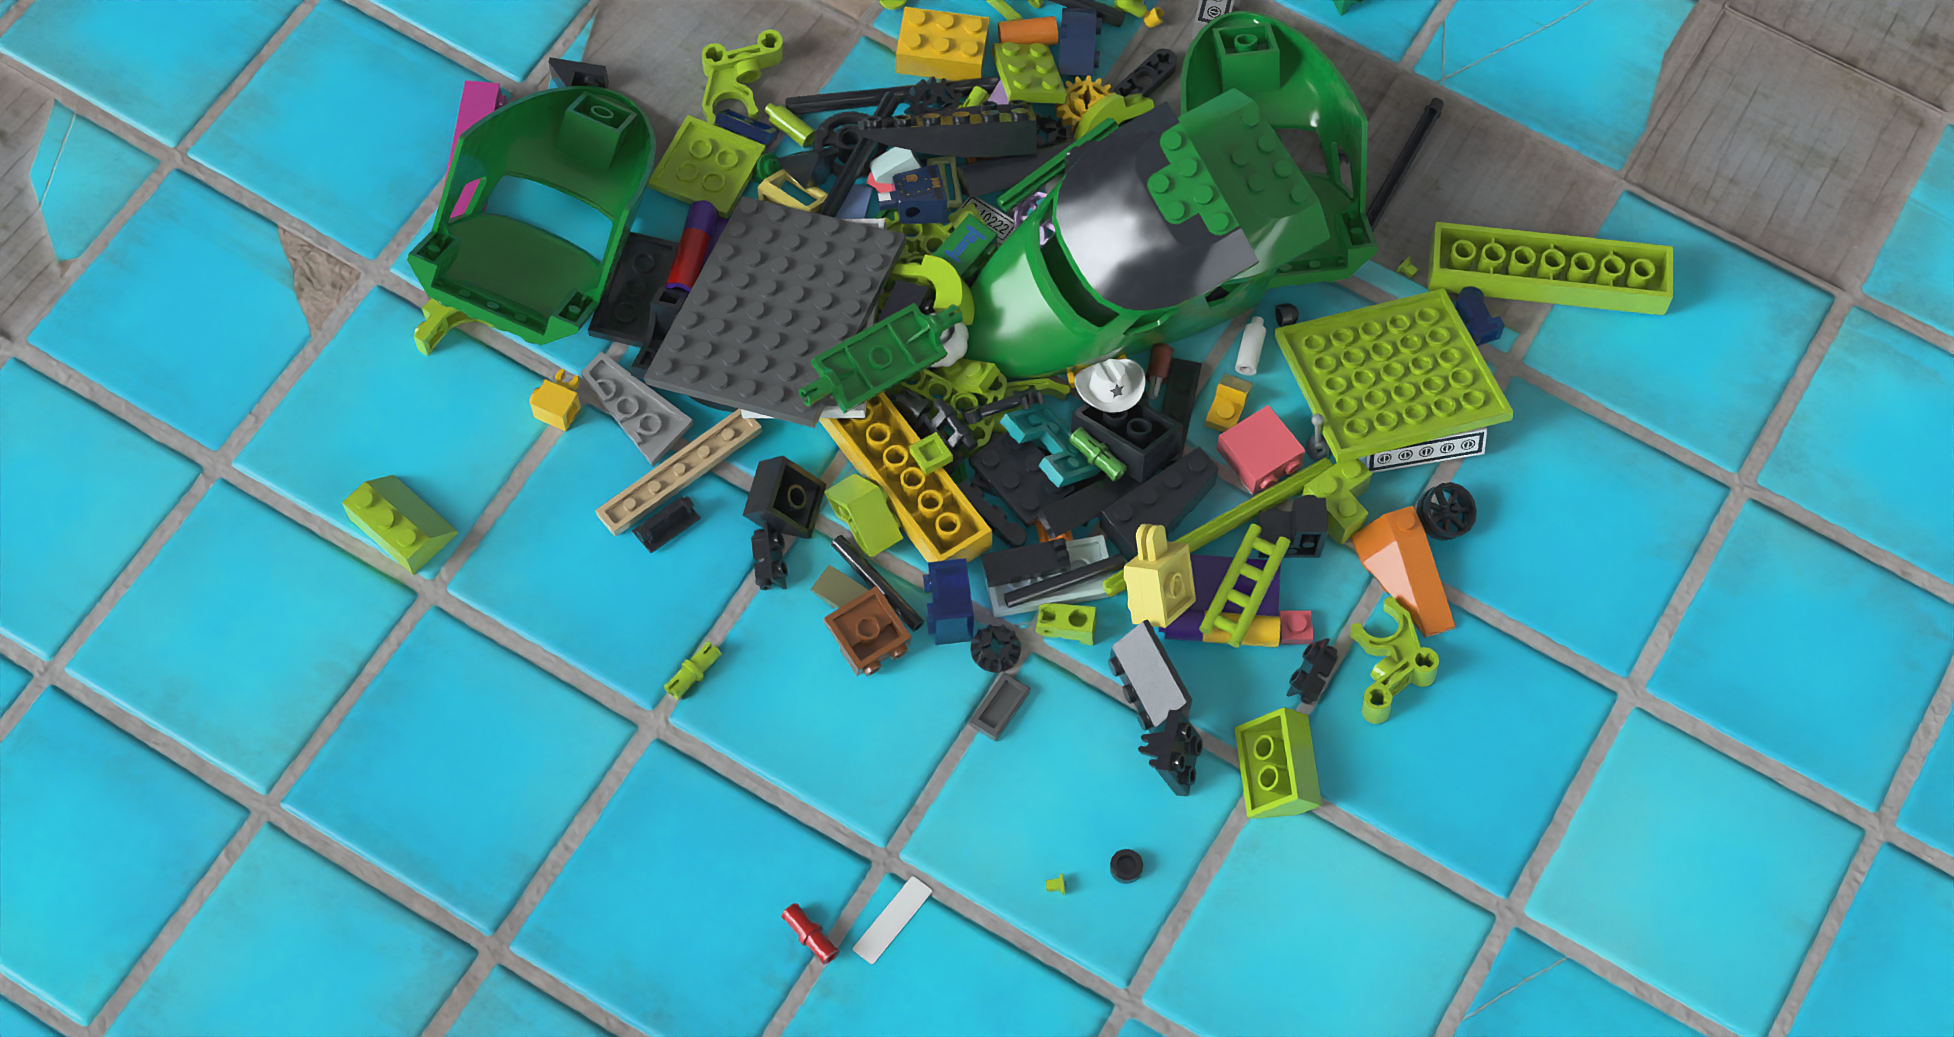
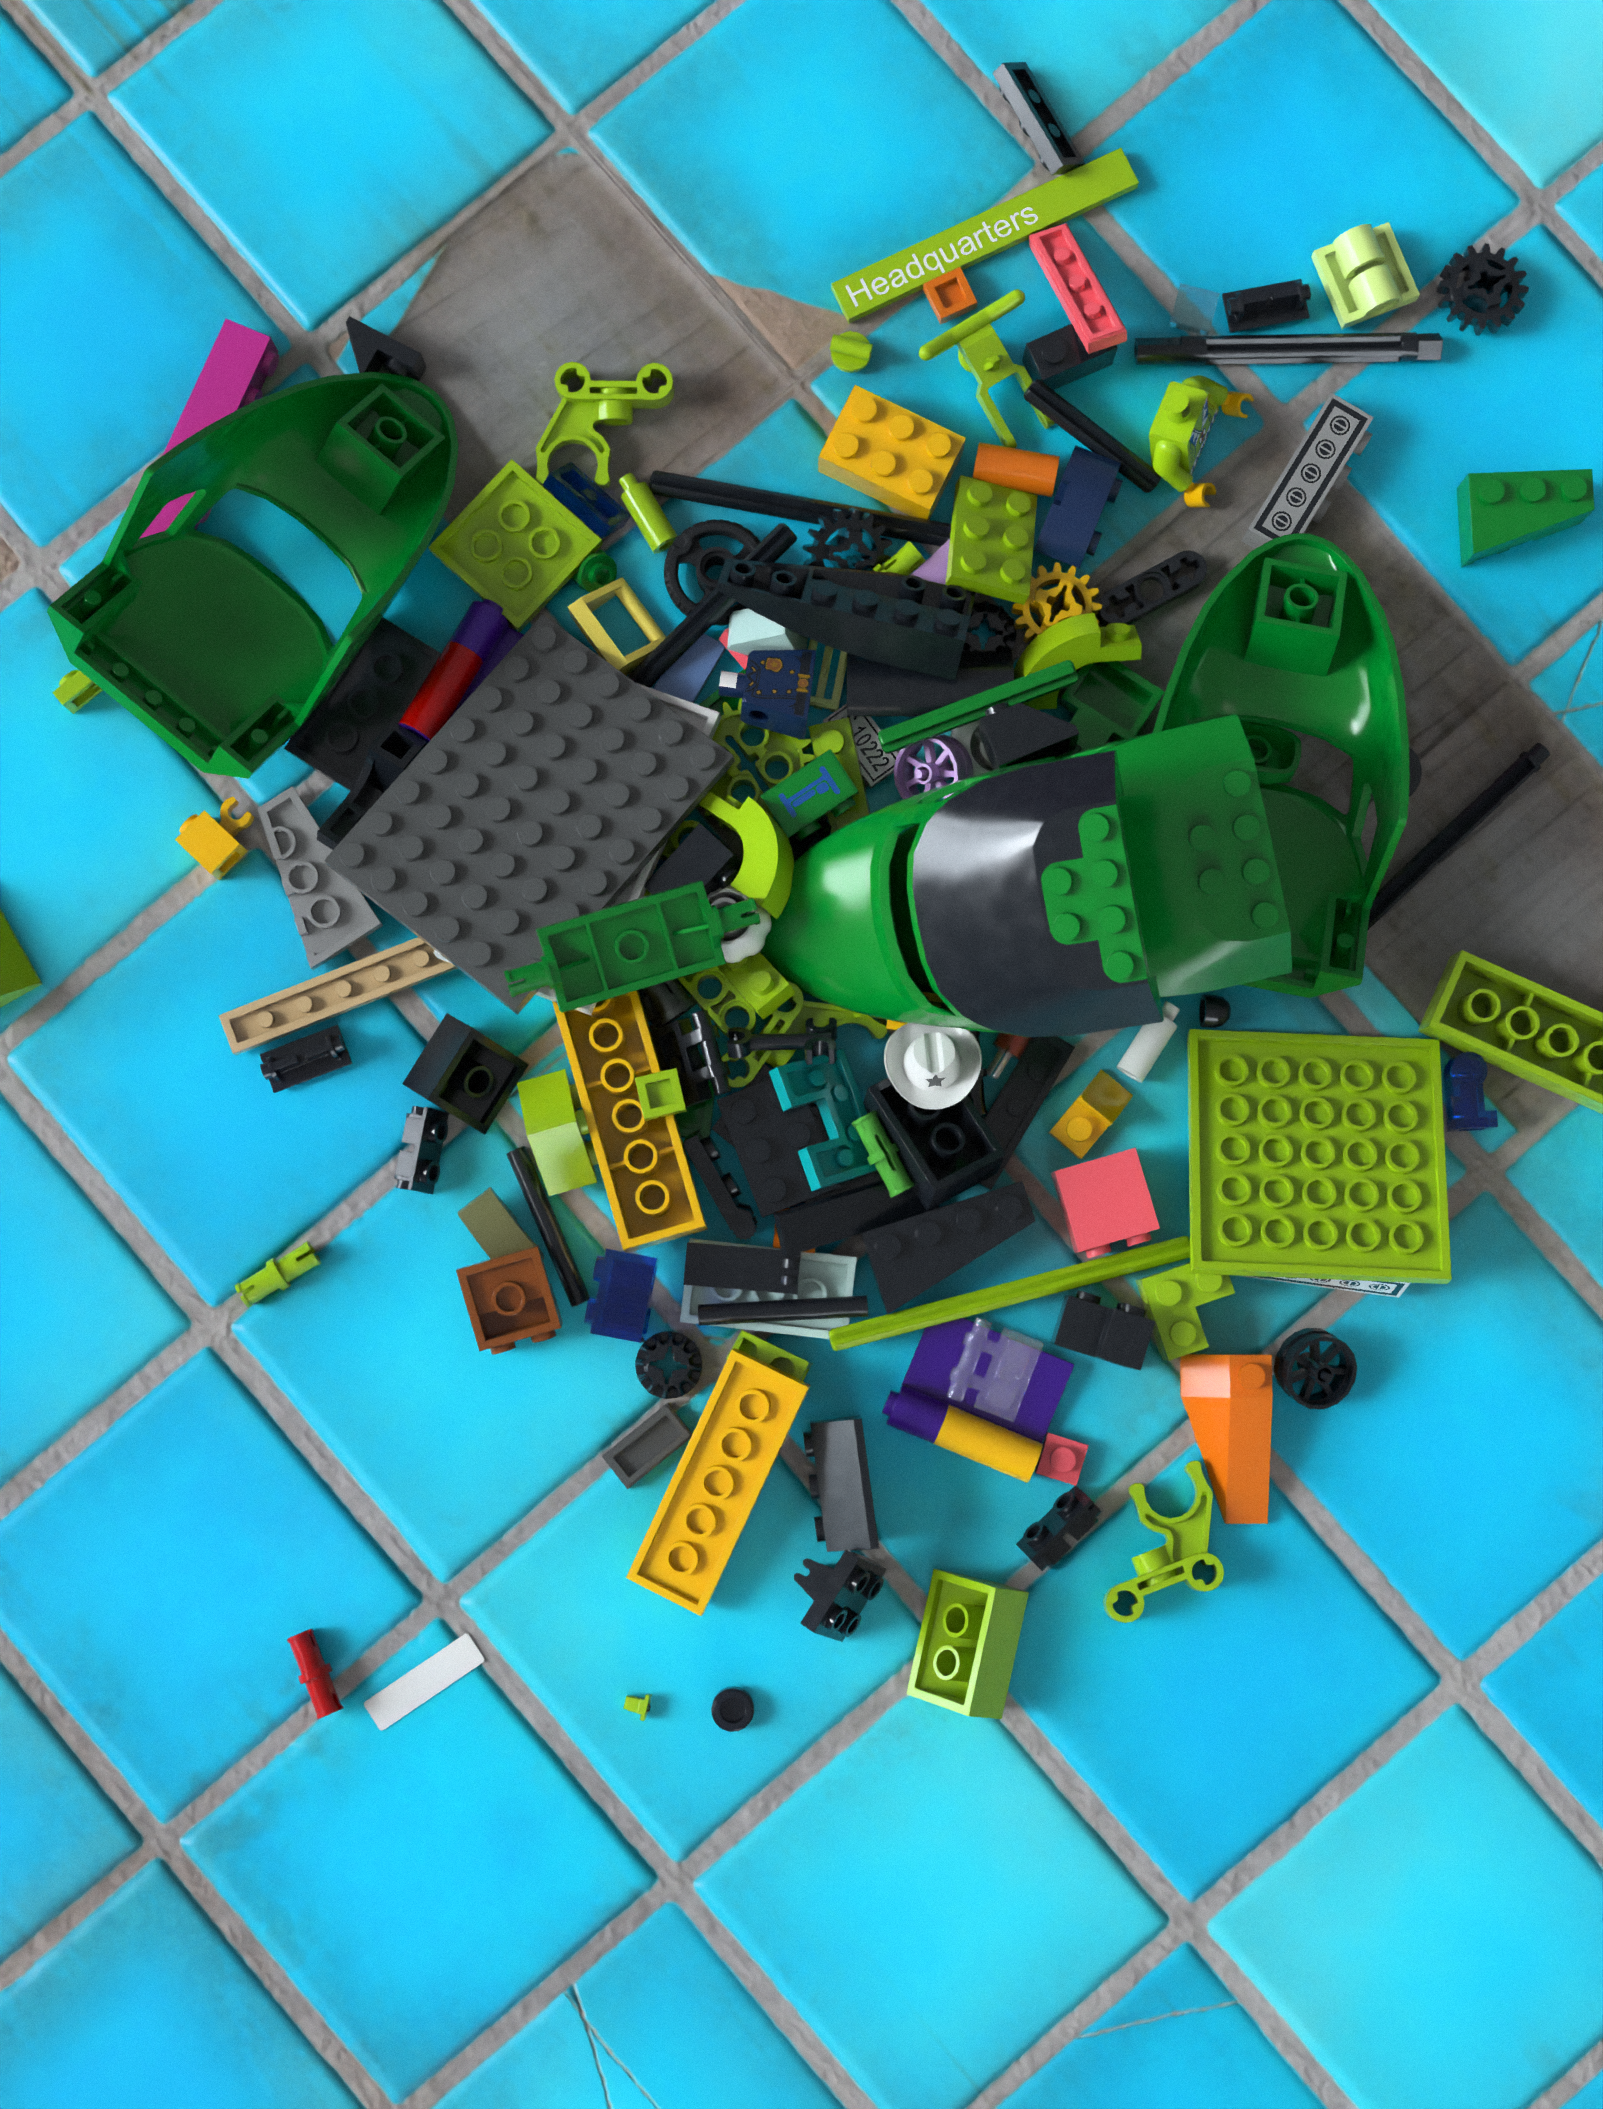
camera: 20 degrees right, 20 degrees up
black slope [777,146,839,190] -> none
light yellow brick [1124,523,1196,628] -> none
lime bar [1199,524,1290,648] -> none
sand blue hinge [1306,414,1331,461] -> none
lime piece [1396,256,1418,278] -> none
none -> yellow plate [626,1348,811,1616]
none -> clear plate [946,1317,1044,1422]

